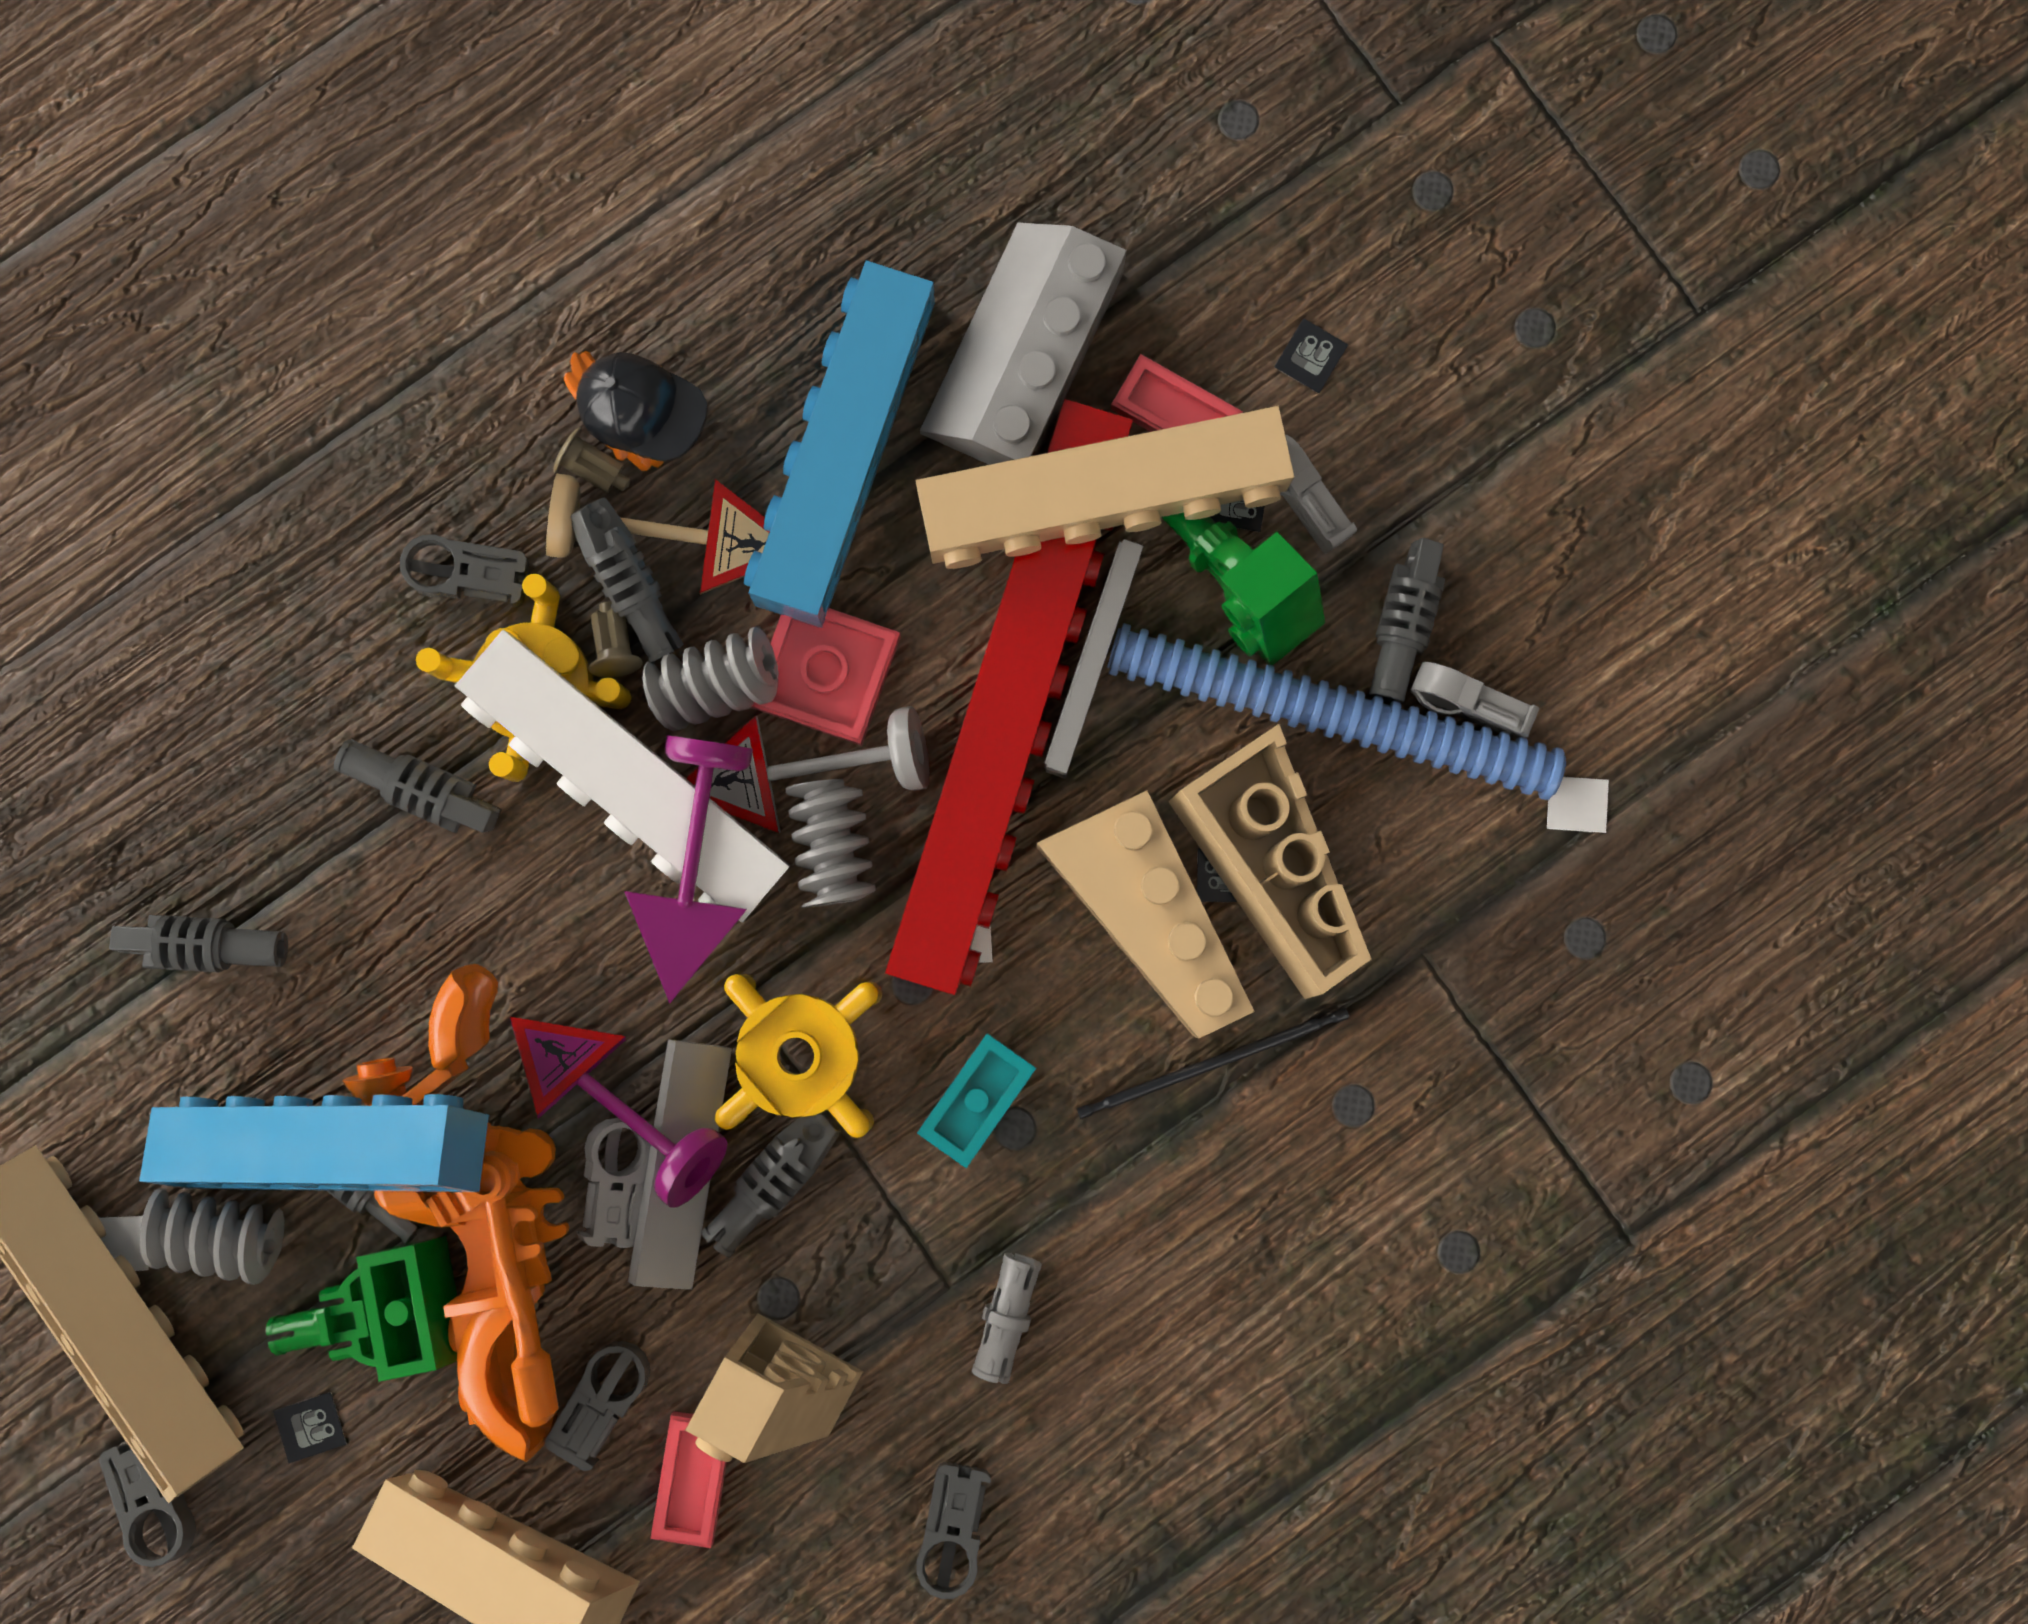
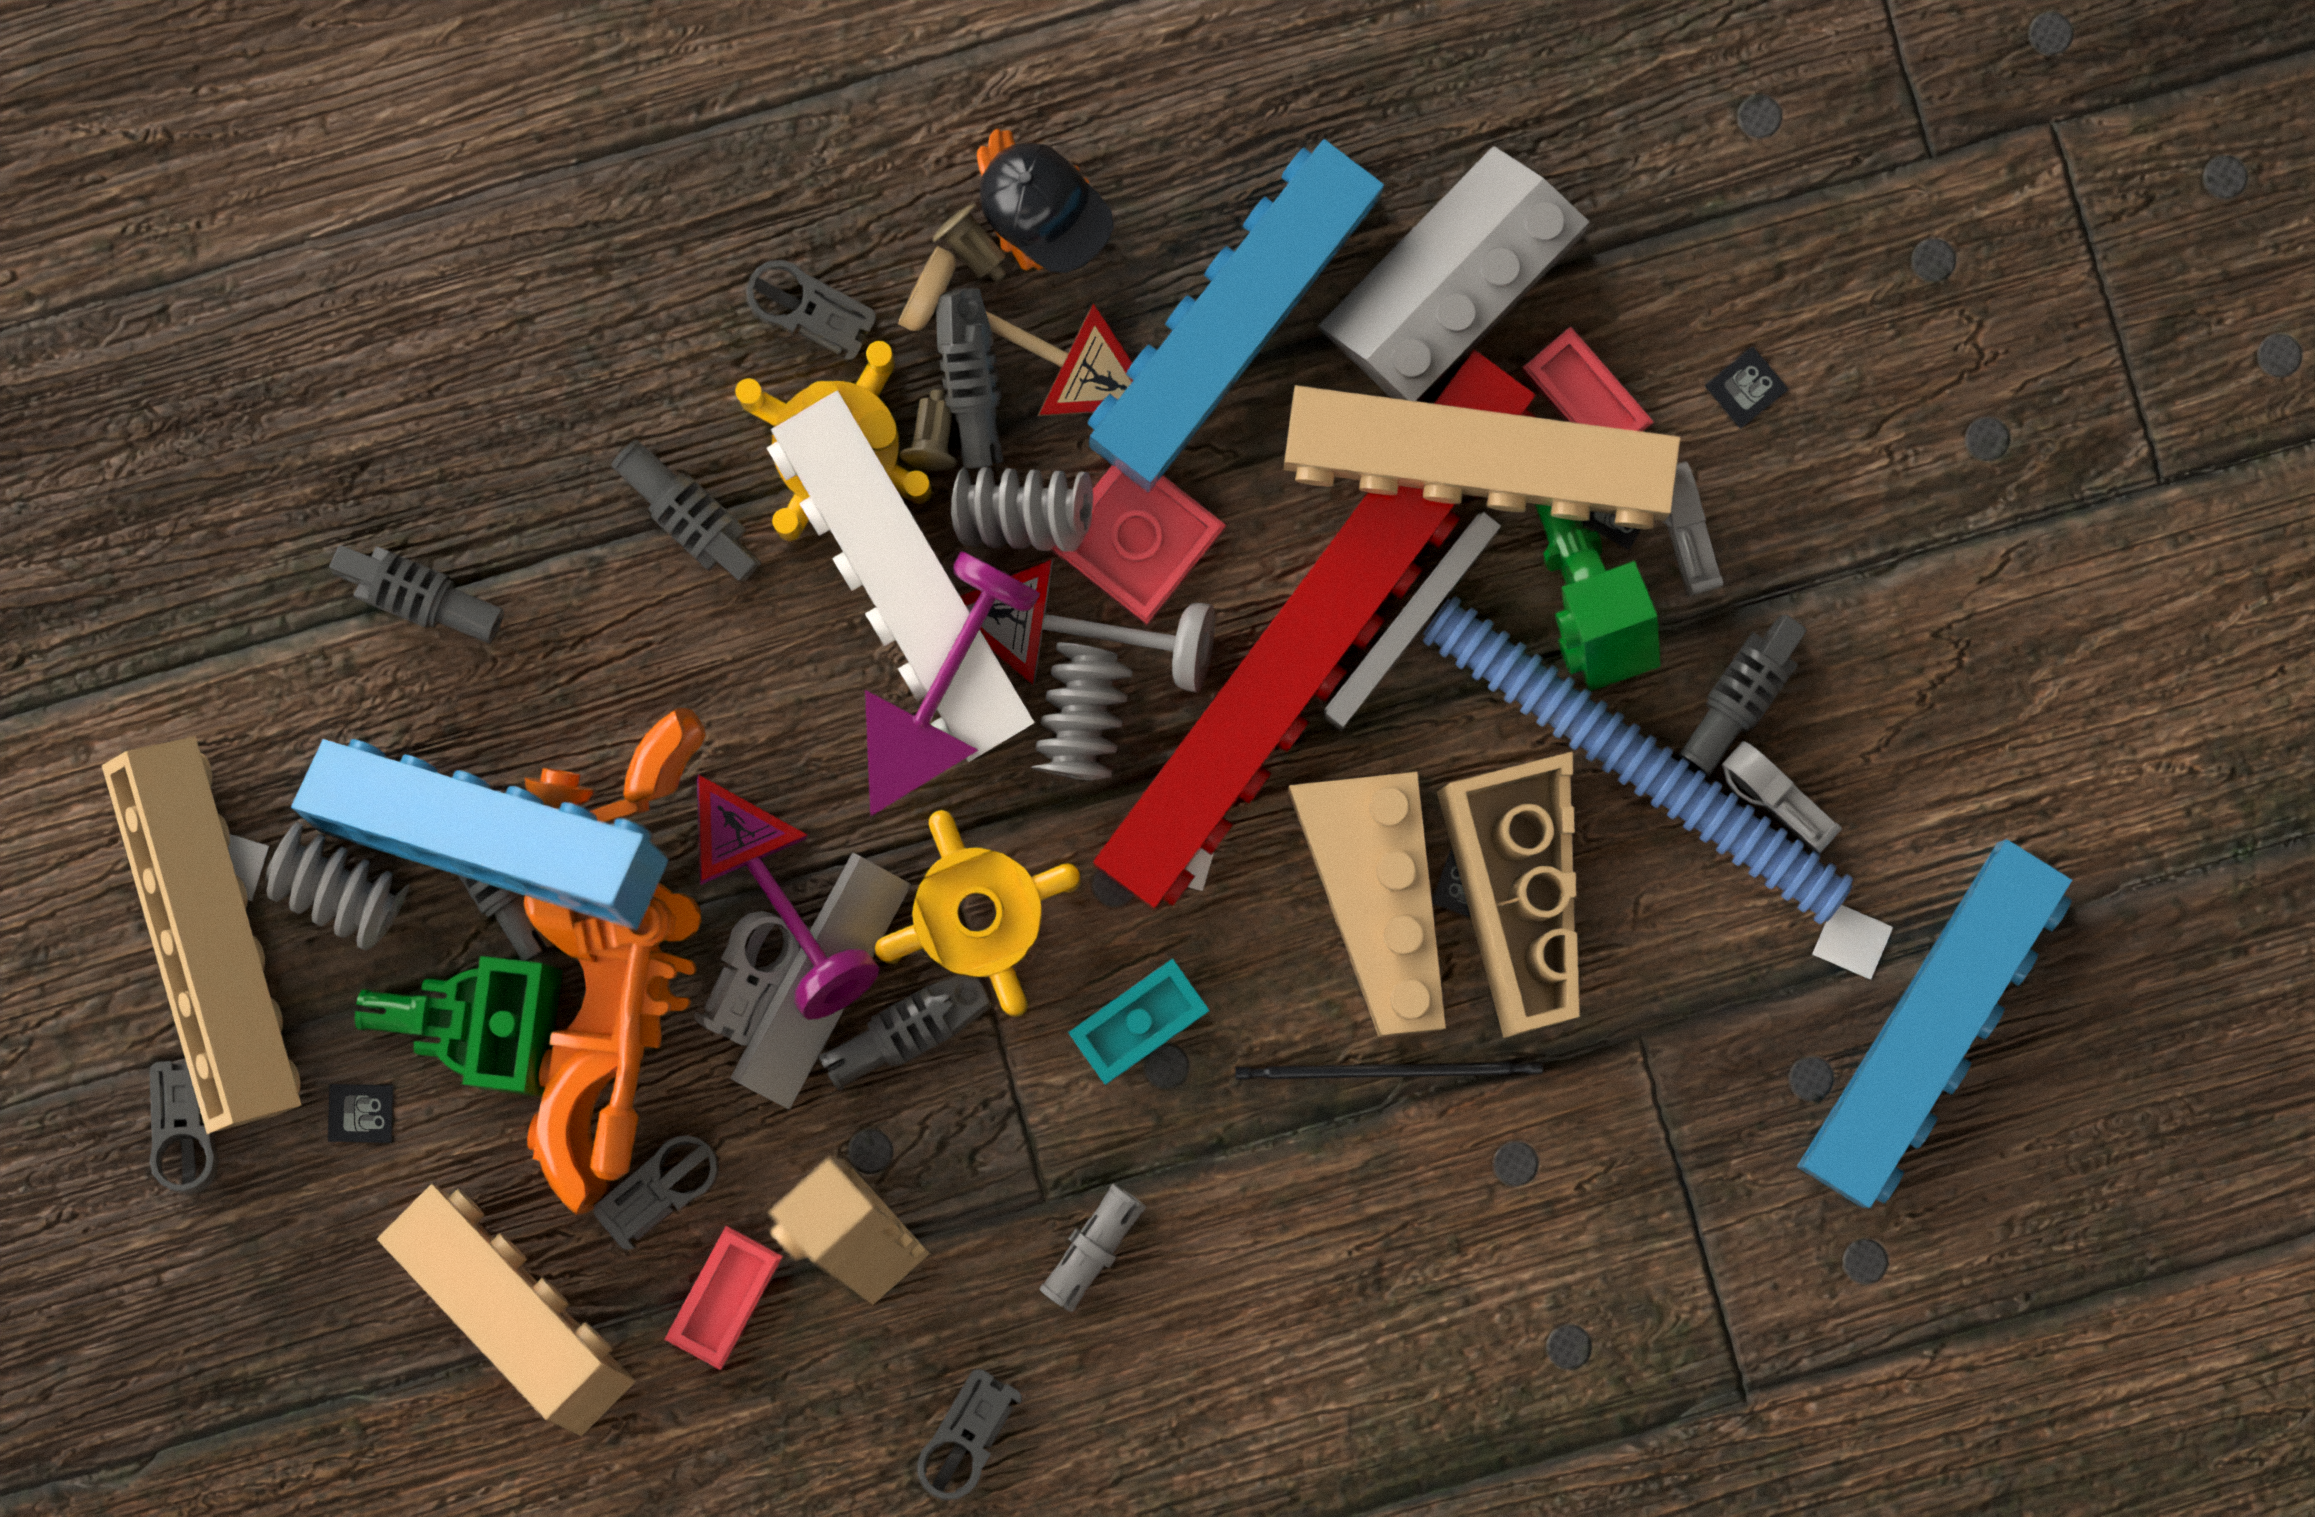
camera: 20 degrees right, 0 degrees up
none -> dark azure brick [1797,839,2072,1208]

